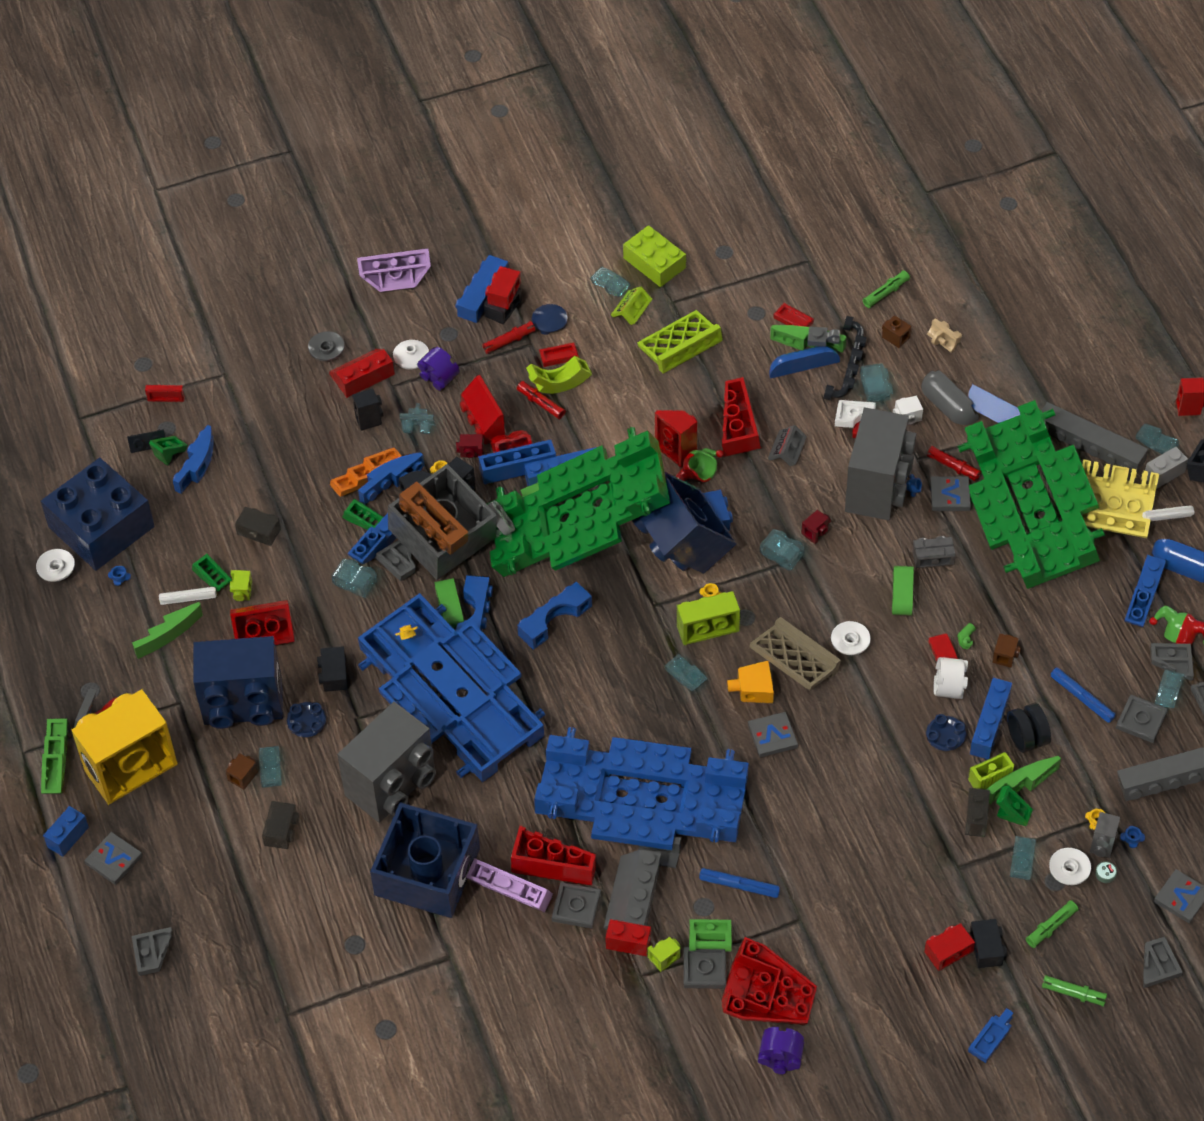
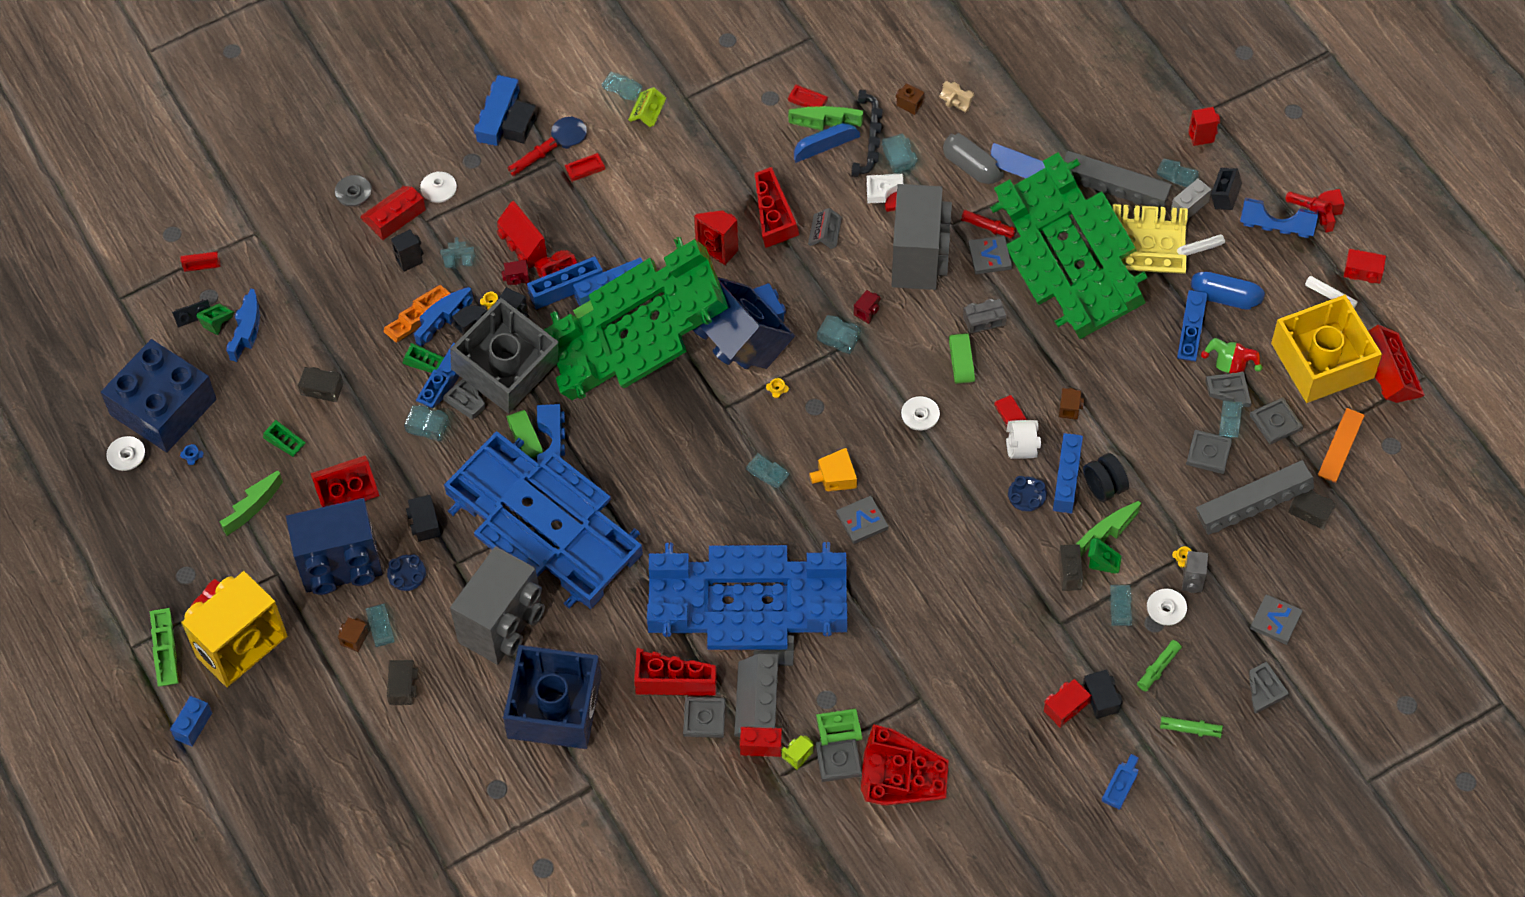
camera: 10 degrees left, 5 degrees up
dark grey tile [72,688,97,739] -> none
dark grey tile [84,832,143,885] -> none
dark grey wing [132,927,173,976] -> none
white axle [159,587,217,605] -> none
lime brick [230,570,252,601] -> none
lavender wedge [357,249,431,292] -> none
yellow plate [395,624,418,640] -> none
dark orange brick [399,482,469,555] -> none
dark purple brick [417,347,460,391] -> none
lavender brick [466,858,553,913] -> none
red brick [485,266,521,309] -> none
light grey beam [488,500,515,536] -> none
red pin [516,381,566,420] -> none
blue arch [517,582,592,650] -> none
lime arch [526,356,592,394] -> none
lime brick [623,225,686,287] -> none
lime fence [637,310,722,374] -> none
bright green piece [676,448,724,482] -> none
lime brick [677,591,740,645] -> none
blue axle [699,868,780,898] -> none
dark tan fence [749,617,841,691] -> none
dark purple brick [758,1027,804,1074] -> none
dark grey plate [808,327,840,347] -> none
bright green pin [862,270,910,308] -> none
white brick [893,395,923,425] -> none
blue plate [906,474,922,497] -> none
bright green arm [957,623,976,649] -> none
lime brick [968,752,1014,794] -> none
blue axle [1051,668,1115,723] -> none
tile [1095,862,1117,883] -> none
blue plate [1120,826,1145,848] -> none

